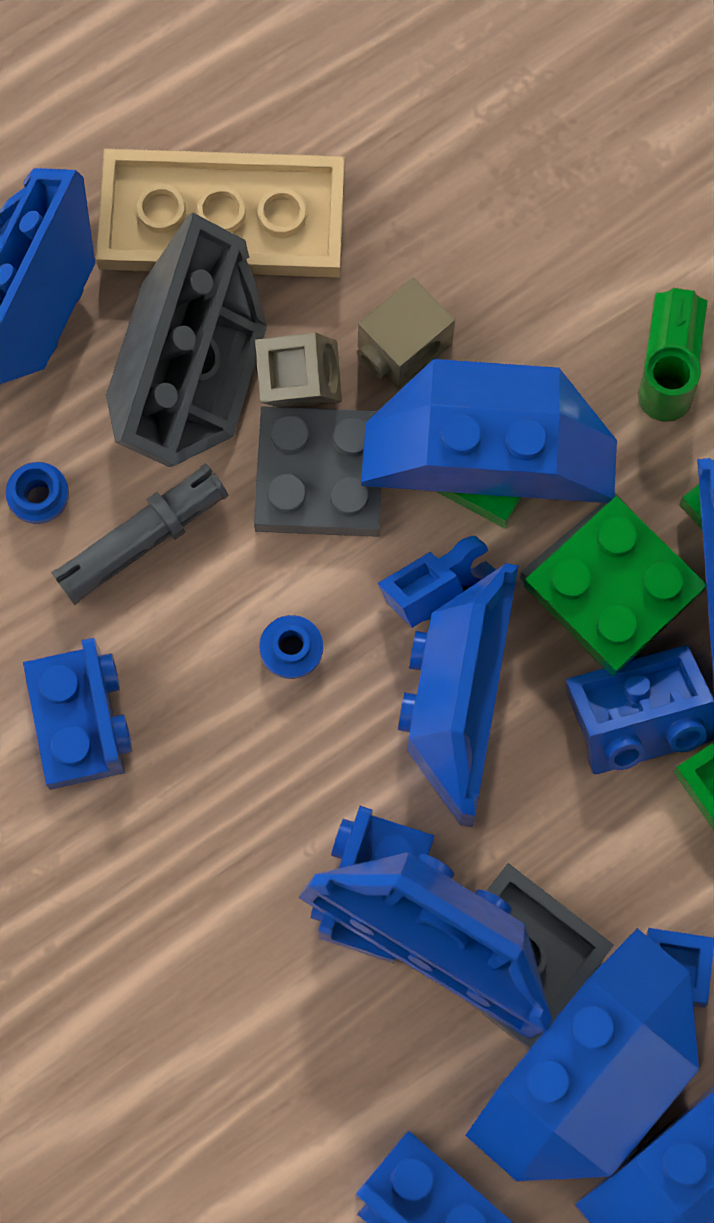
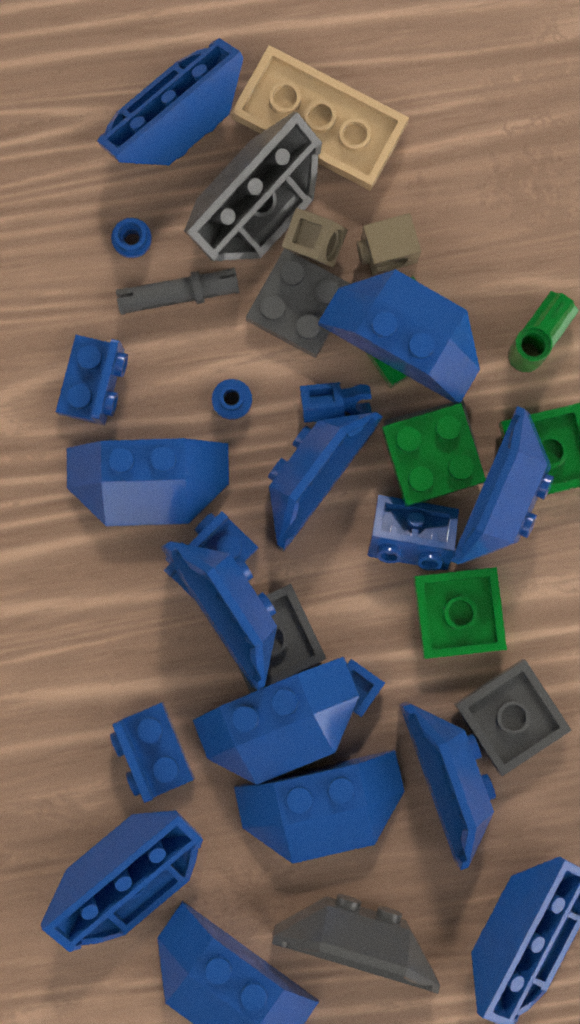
camera: 25 degrees right, 10 degrees up
none -> blue wedge [66,438,229,527]

